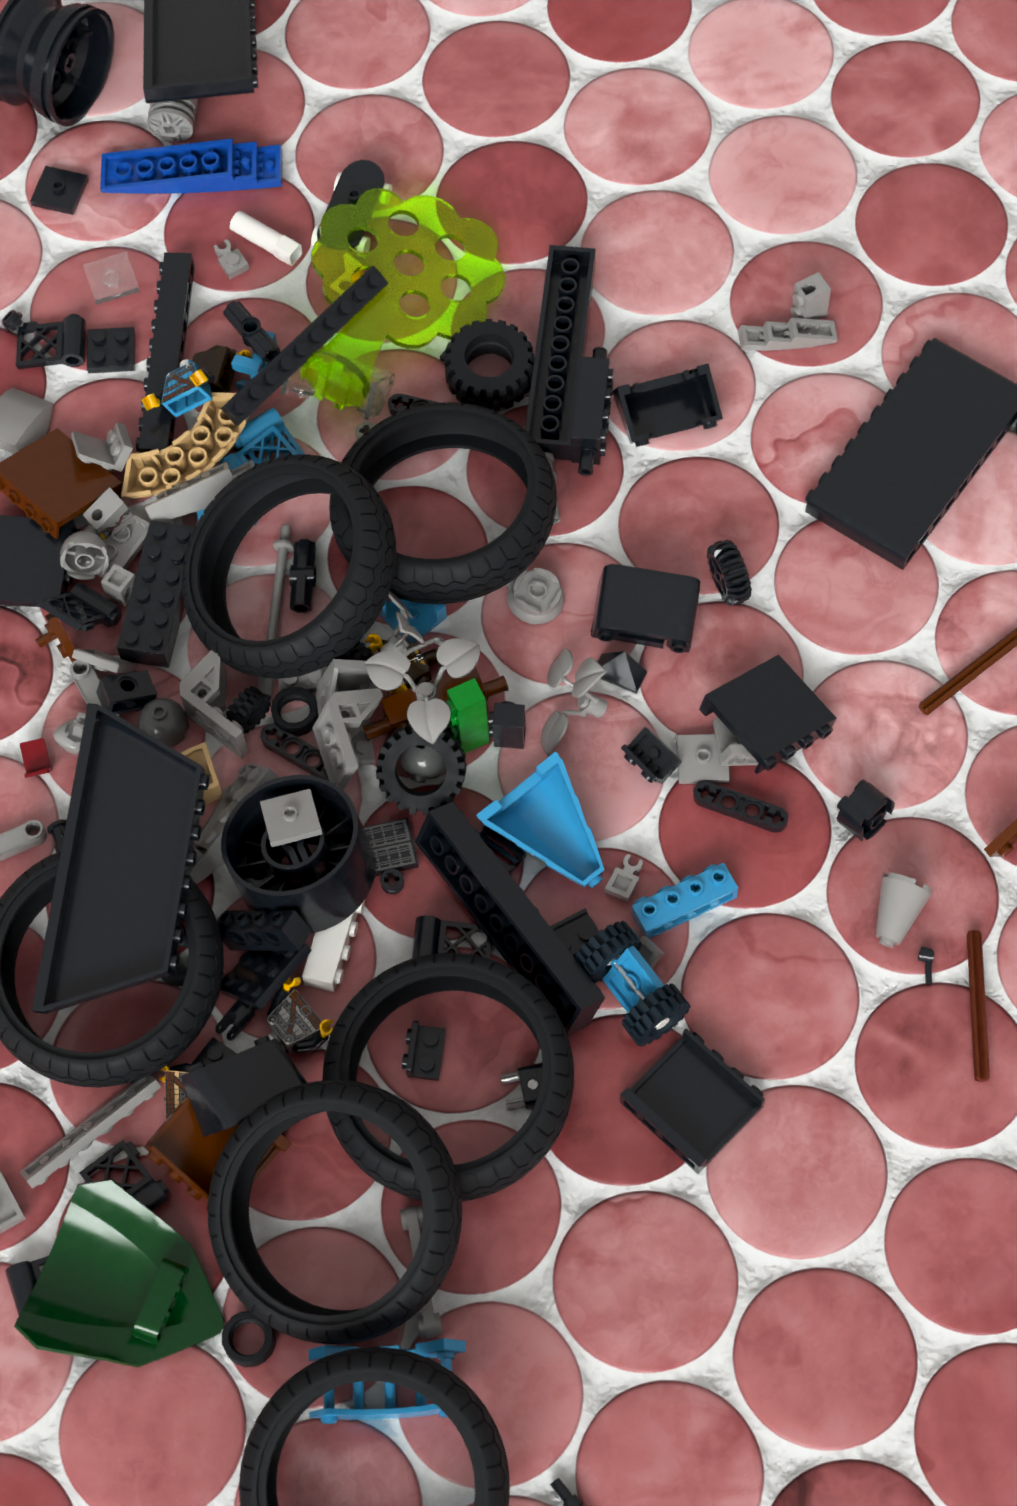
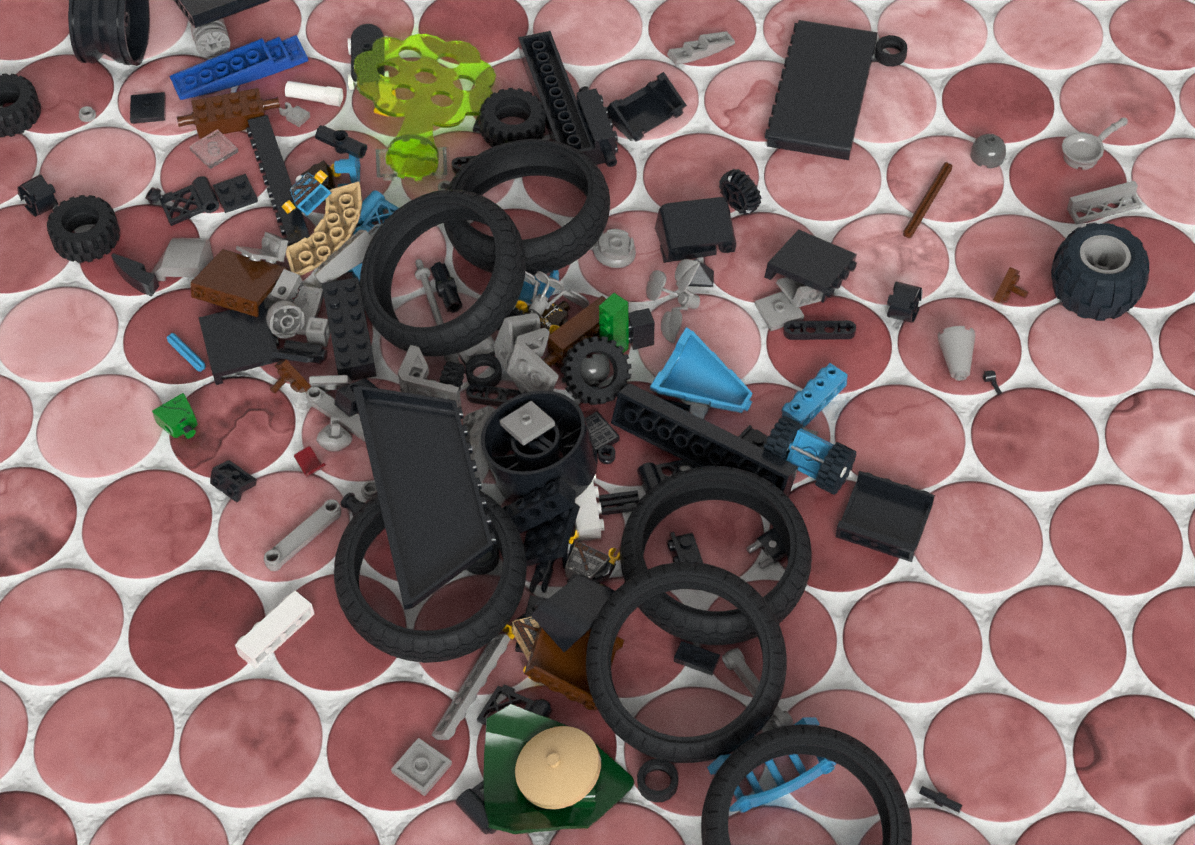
camera: 25 degrees left, 10 degrees down
black plate [220,265,388,427] -> none
light grey plant [364,638,480,744] -> none
light grey plate [605,854,643,902] -> none
black bracket [621,727,682,784] -> none
light grey brick [791,272,831,320] -> none
copper axle [967,930,990,1082] -> none
none -> reddish brown brick [177,88,280,139]
none -> tan dish [515,726,601,809]
none -> black tile [599,490,639,515]
none -> black plate [674,641,720,676]

